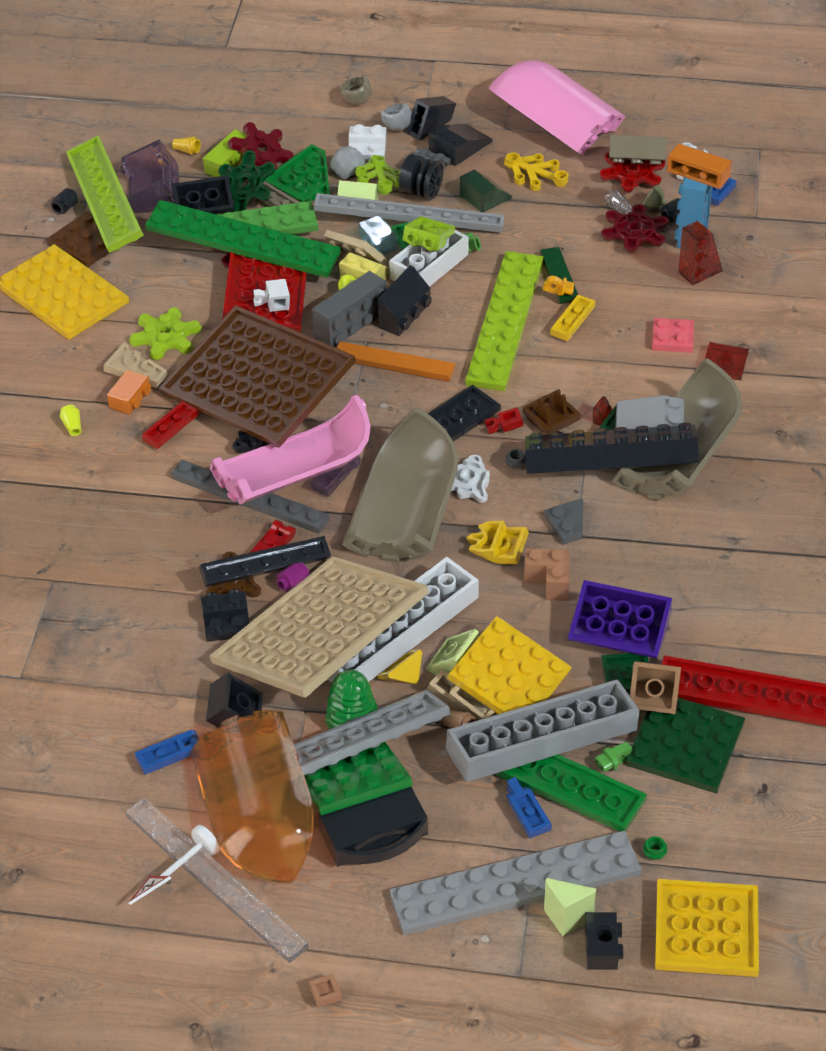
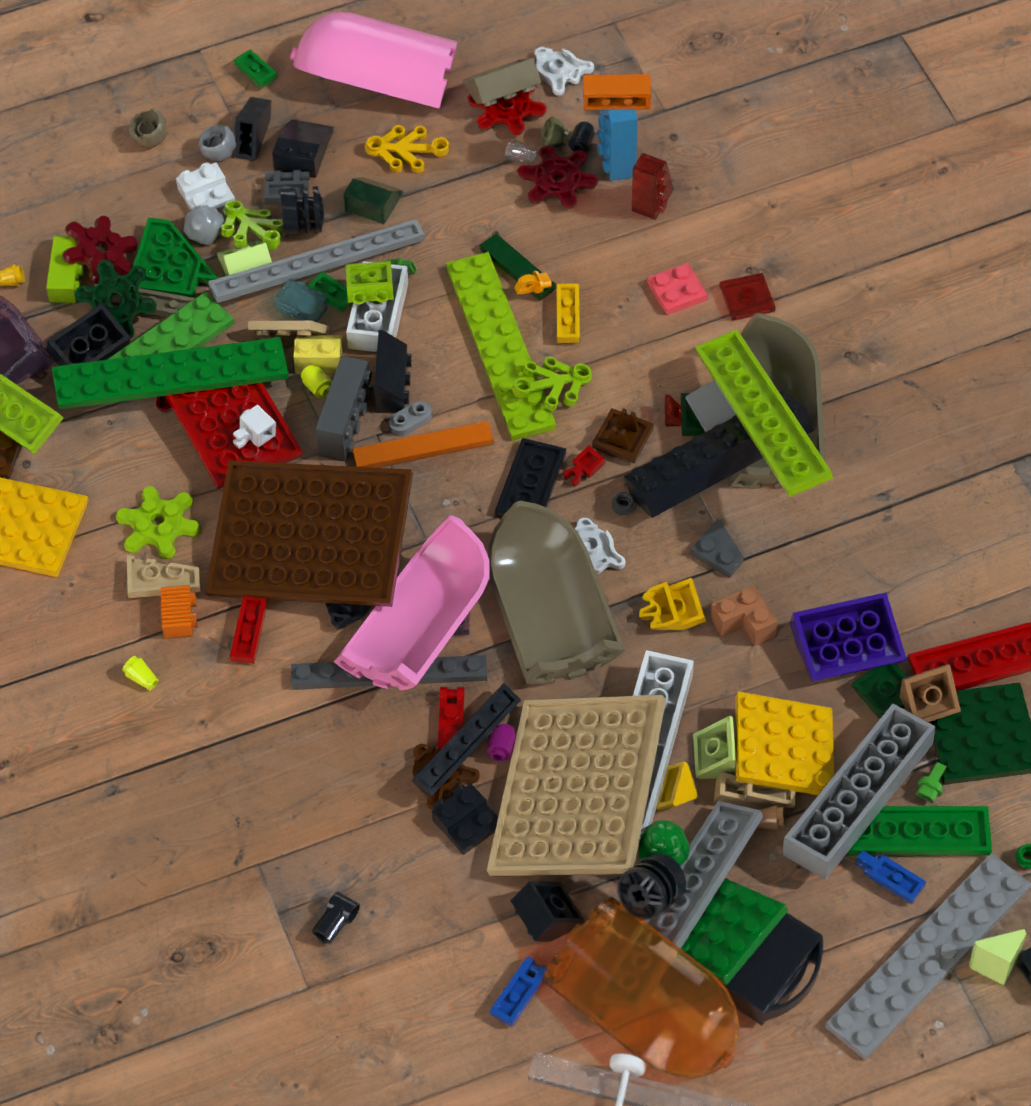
camera: 30 degrees left, 10 degrees up
none -> green plate [234,49,277,89]
none -> black piece [312,891,360,944]
none -> light grey plate [389,401,432,436]
none -> lime plant [512,357,592,411]
none -> black wheel [617,853,686,920]
none -> lime plate [695,329,833,497]

